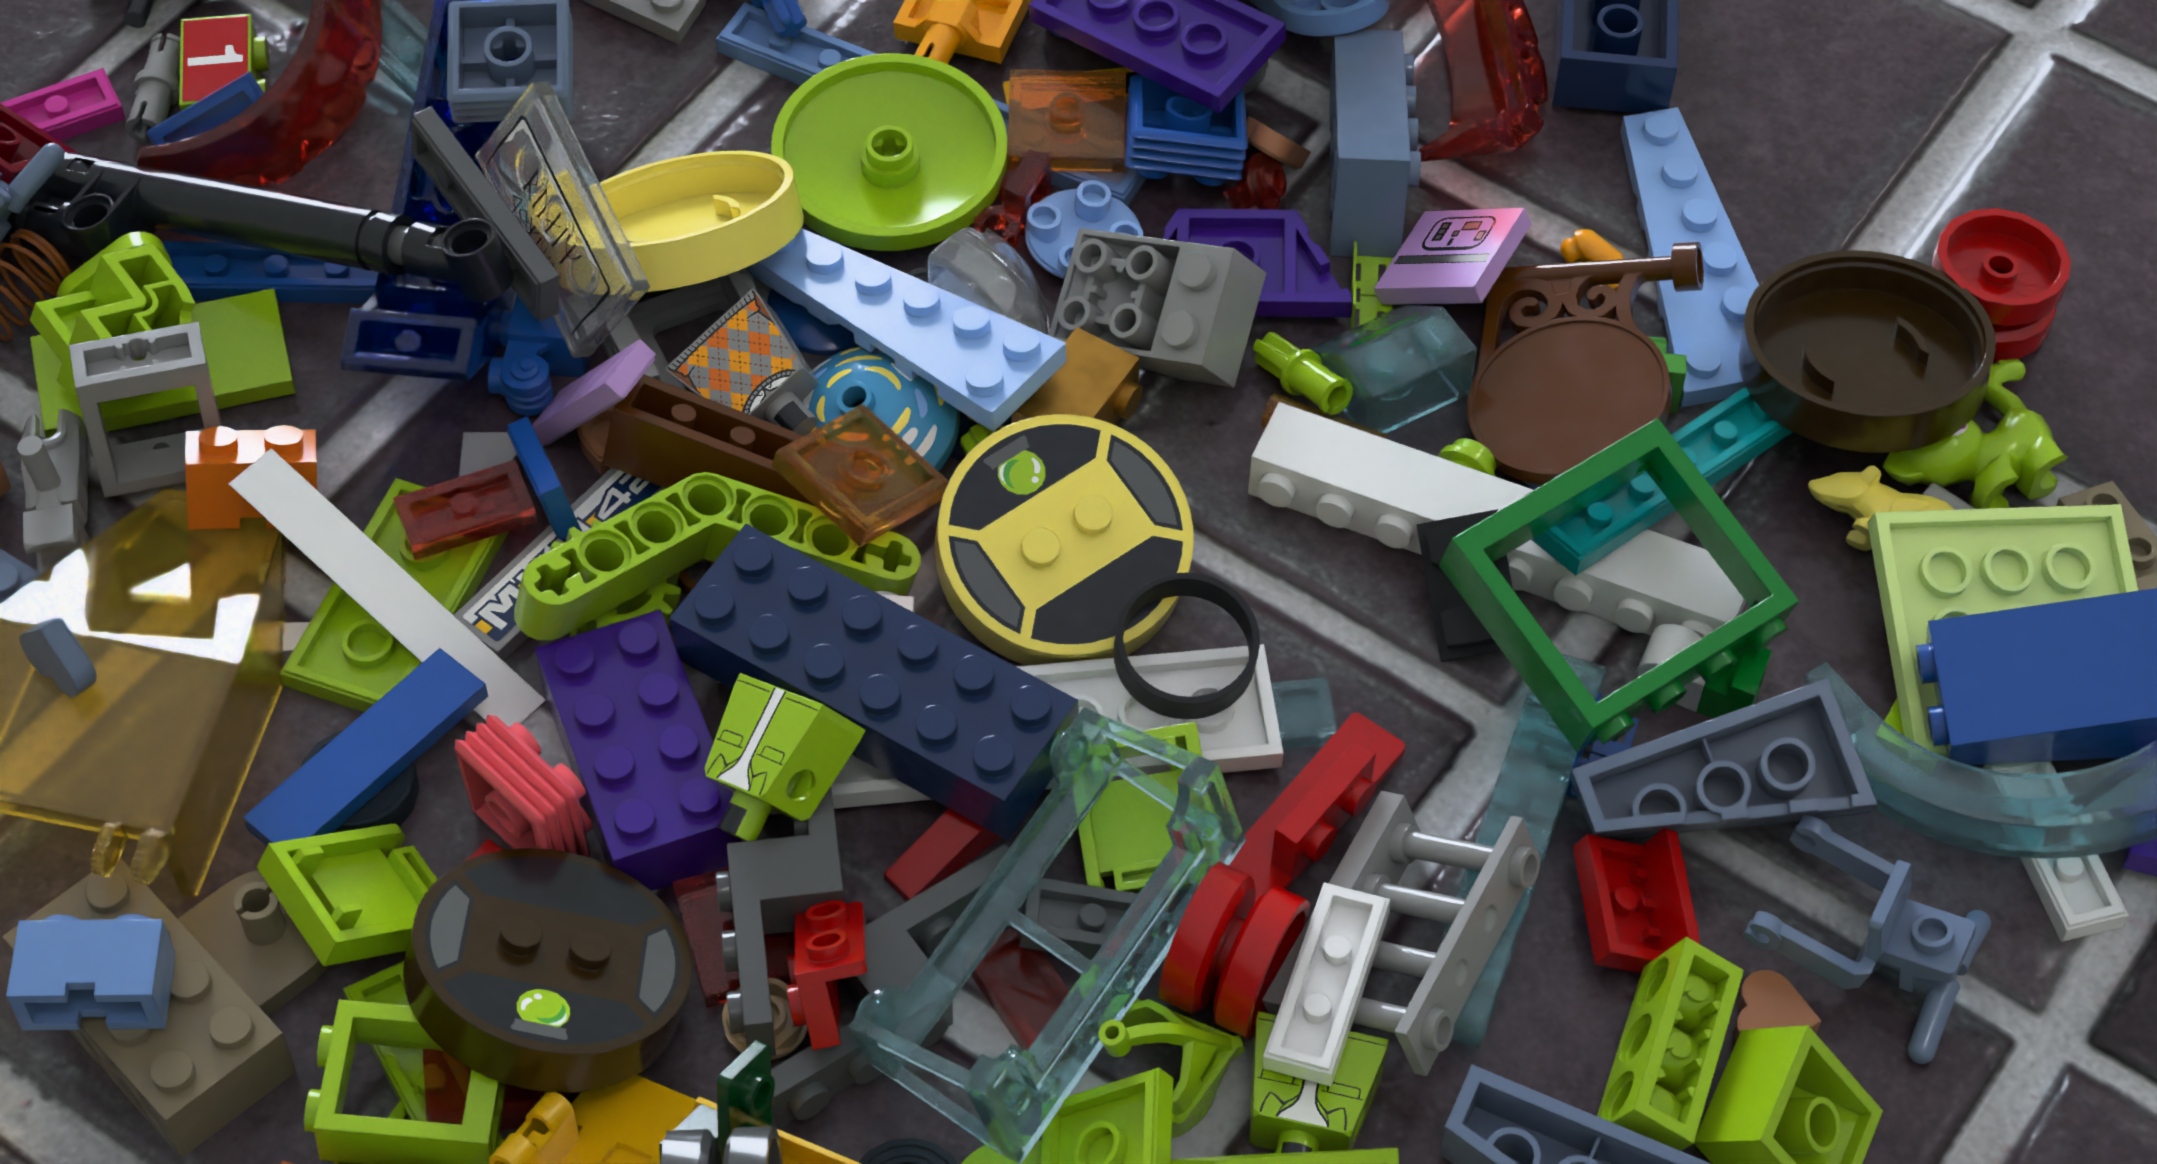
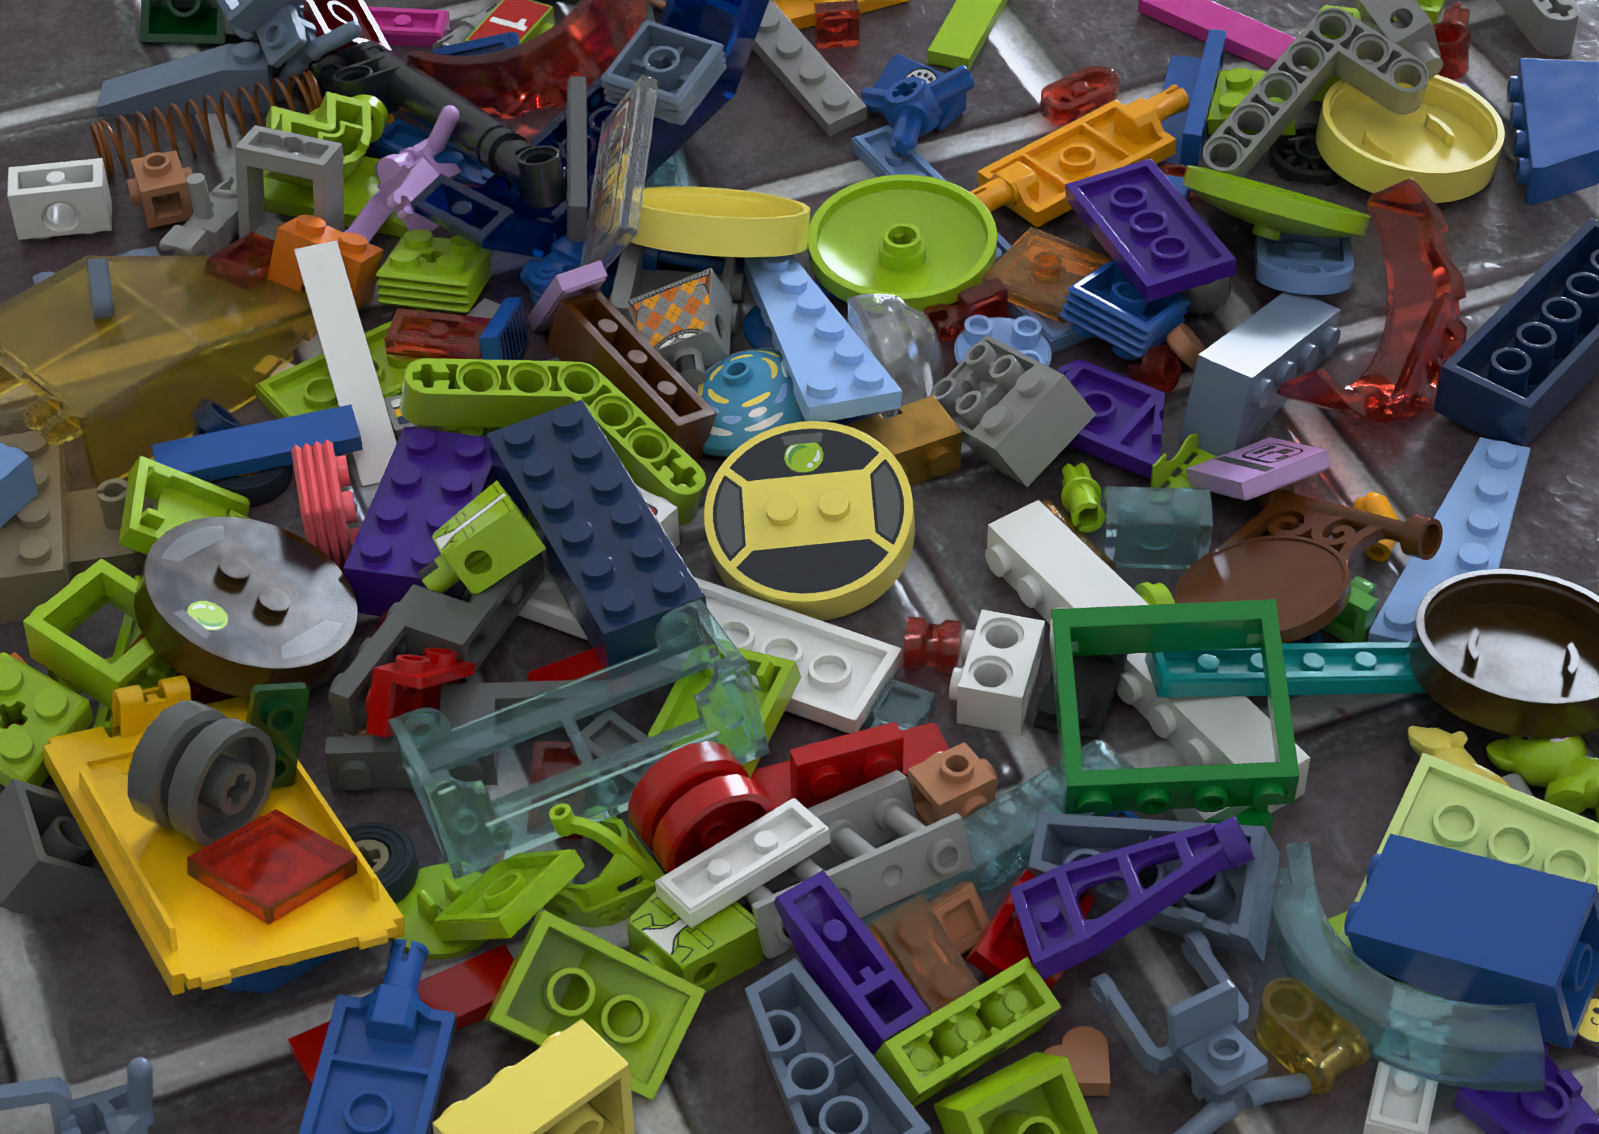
camera: 35 degrees right, 10 degrees down
clear orange tile [771,404,949,547] -> none
black tyre [1113,572,1260,719] -> none
none -> dark blue tile [191,399,241,436]
none -> clear red tile [204,232,275,291]
none -> lavender piece [345,105,462,243]
none -> lime brick [376,229,493,314]
none -> dark purple slope [774,870,930,1055]
none -> clear orange plate [867,894,979,1017]
none -> clear red wheel [903,616,962,673]
none -> nougat brick [908,742,998,829]
none -> nougat tile [917,882,989,962]
none -> white brick [949,610,1045,735]
none -> dark purple plate [1010,816,1256,980]
none -> clear yellow piece [1254,977,1370,1096]

